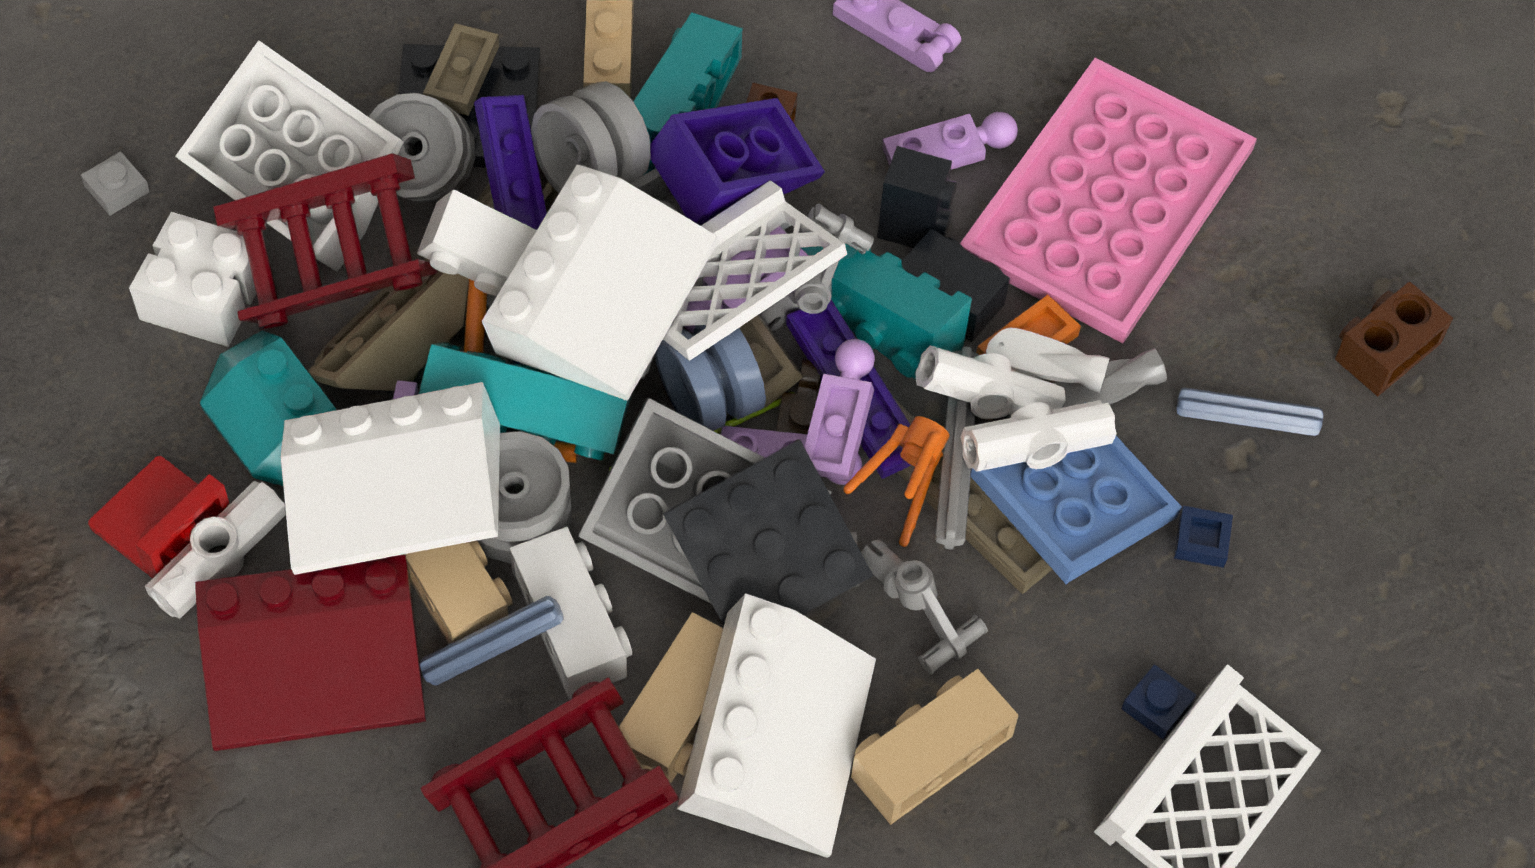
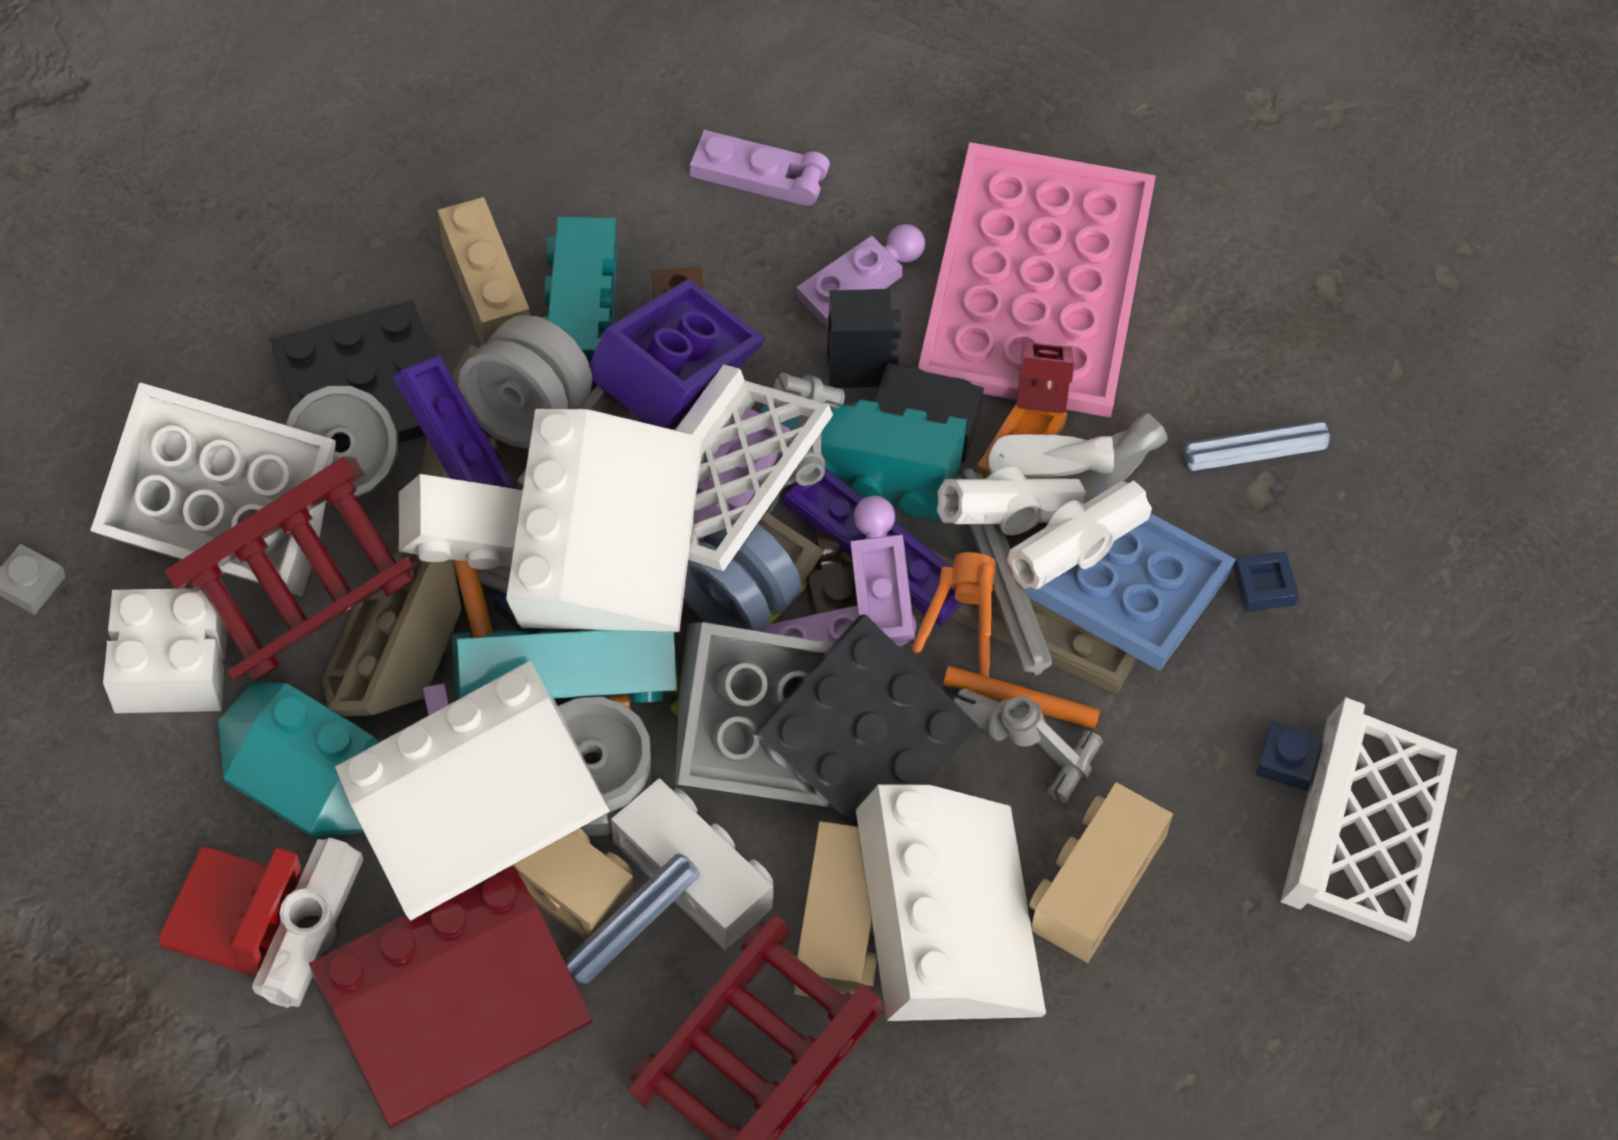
camera: 20 degrees left, 0 degrees up
dark tan plate [423,23,499,116] -> none
reddish brown brick [1335,281,1453,397] -> none
none -> orange bar [943,665,1101,729]
none -> dark red slope [1017,341,1074,413]

